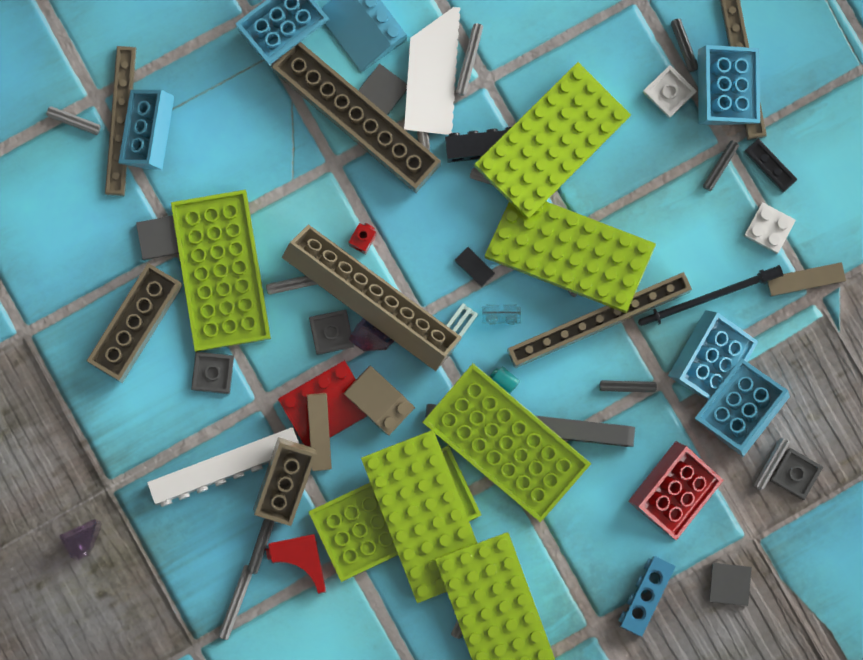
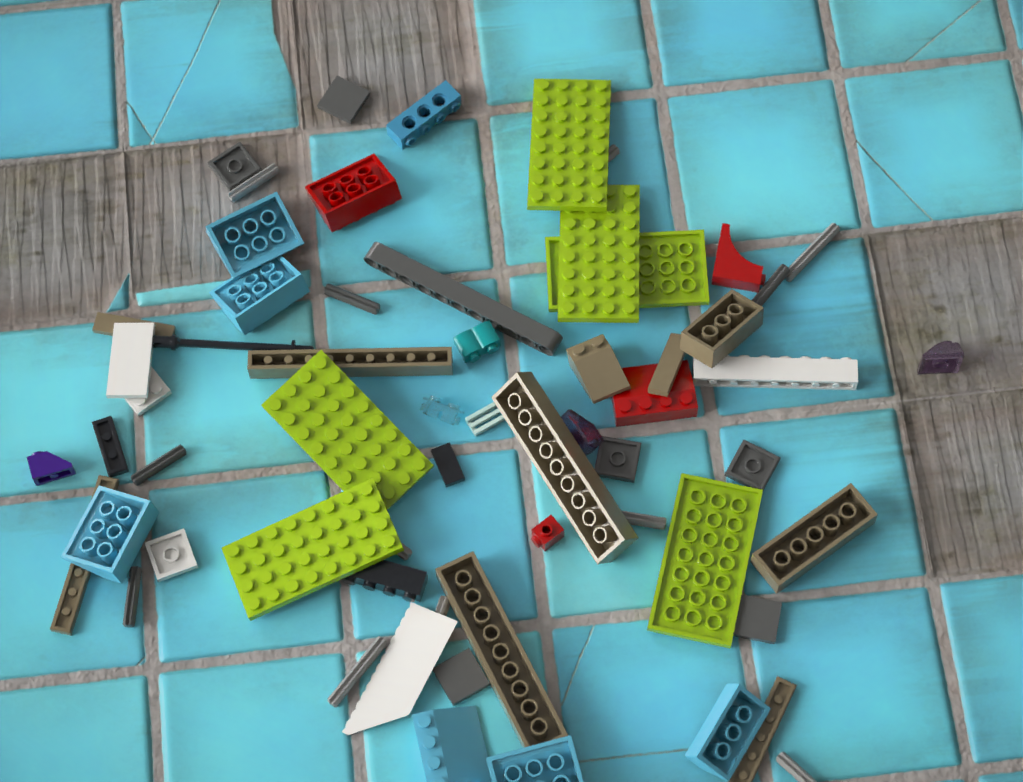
camera: 155 degrees left, 15 degrees down
lime plate [422,363,591,523] -> none
none -> dark purple slope [27,451,76,486]
none -> white tile [106,323,155,398]

